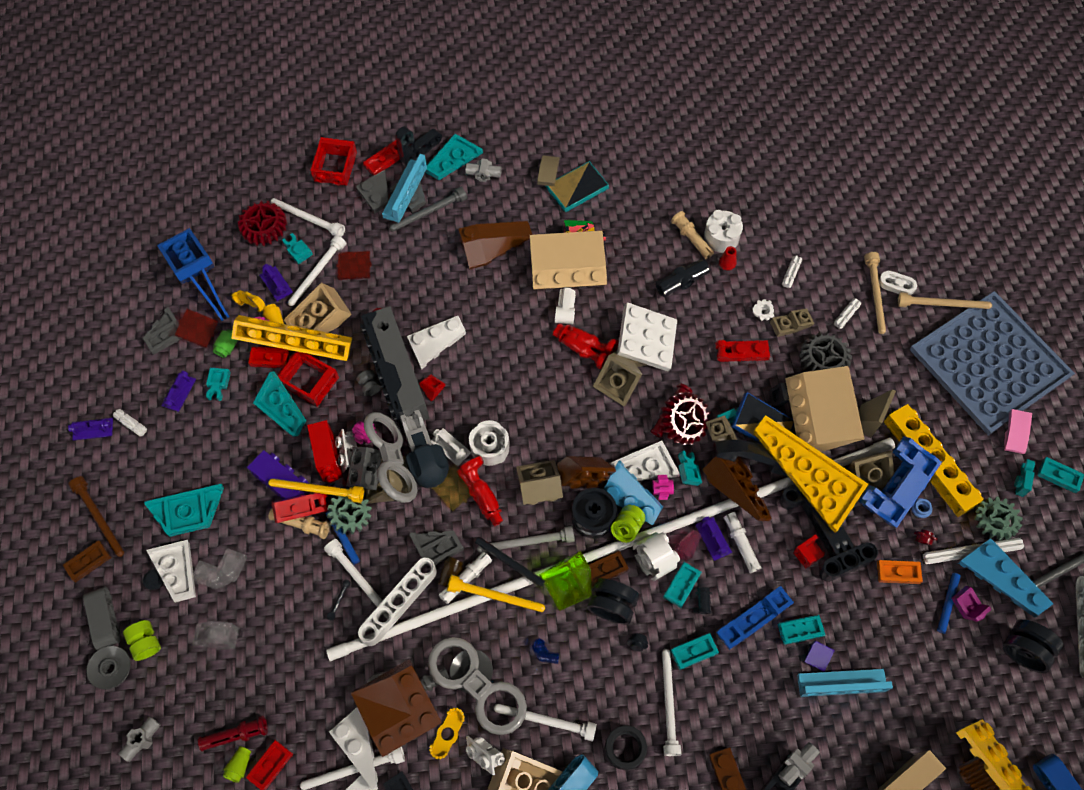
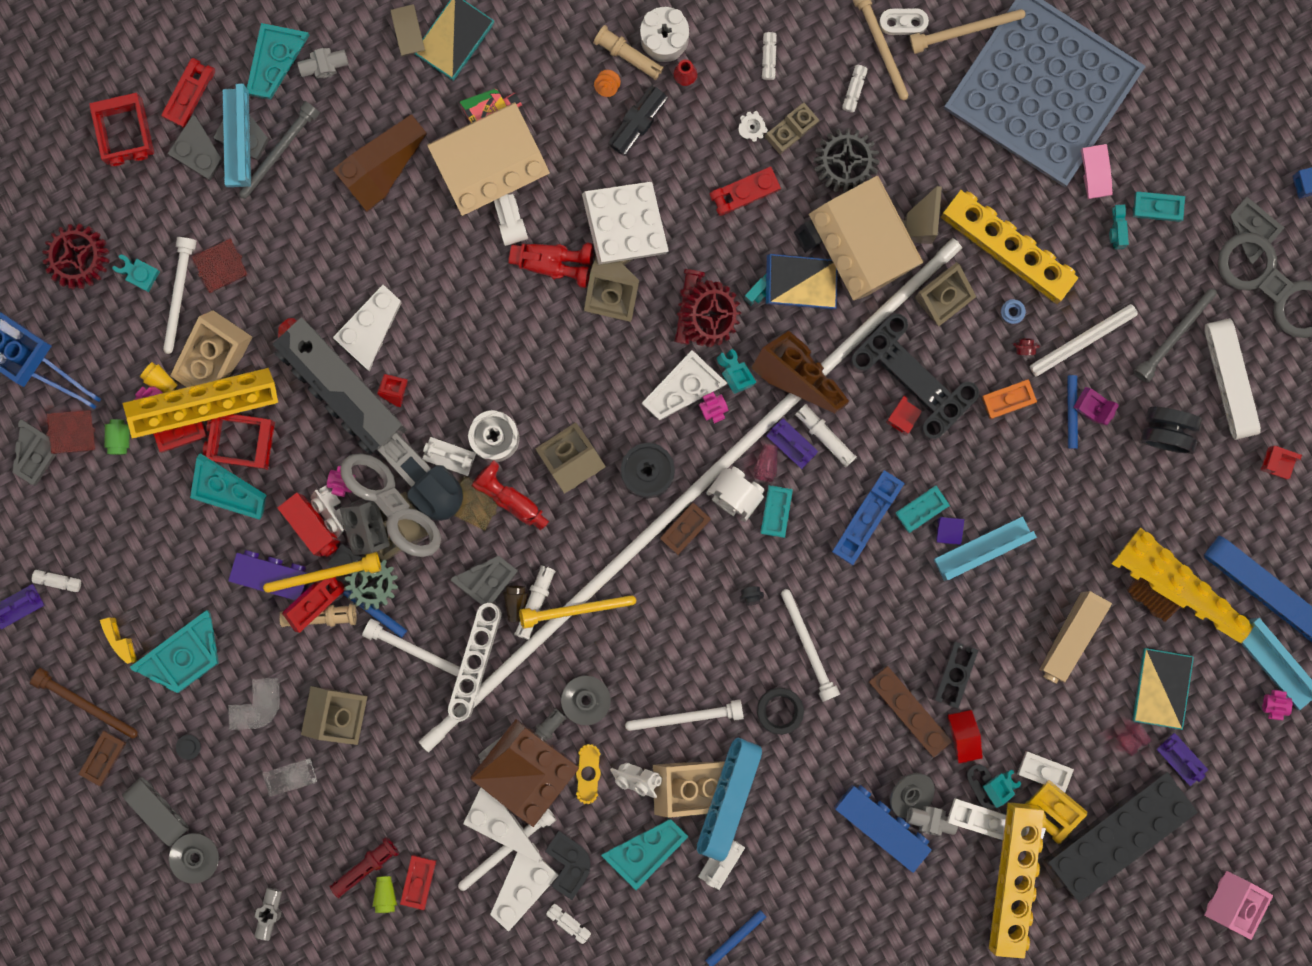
camera: 20 degrees left, 20 degrees up
lime wheel [123,620,161,661] -> none
white wing [146,540,196,602] -> none
dark purple hinge [161,371,196,412] -> none
teal plate [206,368,231,401] -> none
yellow piece [231,290,265,313] -> none
dark purple hinge [260,264,293,301] -> none
white piece [270,198,345,237] -> none
black hinge [327,580,351,621] -> none
dark grey wheel [356,370,382,397] -> none
black beam [395,126,442,166] -> none
light grey bar [428,637,527,735] -> none
black bar [475,536,546,588] -> none
light grey piece [477,526,575,553] -> none
clear blue arm [532,638,560,664] -> none
clear neon green slope [539,551,592,611] -> none
reddish brown slope [557,456,616,489] -> none
black wheel [587,578,640,625] -> none
dark azure wing [604,460,663,525] -> none
lime wheel [611,505,646,543] -> none
teal plate [671,633,719,670] -> none
black pin [695,587,712,614] -> none
dark tan slope [706,415,737,442] -> none
black slope [713,440,789,477] -> none
yellow wing [753,415,868,533] -> none
light grey axle [778,742,820,786] -> none
blue bracket [858,436,942,528] -> none
dark azure wing [958,538,1053,618] -> none
sand green gear [974,496,1023,541] -> none
none -> yellow slope [100,617,137,664]
none -> dark tan slope [301,686,367,745]
none -> orange wheel [594,70,621,97]

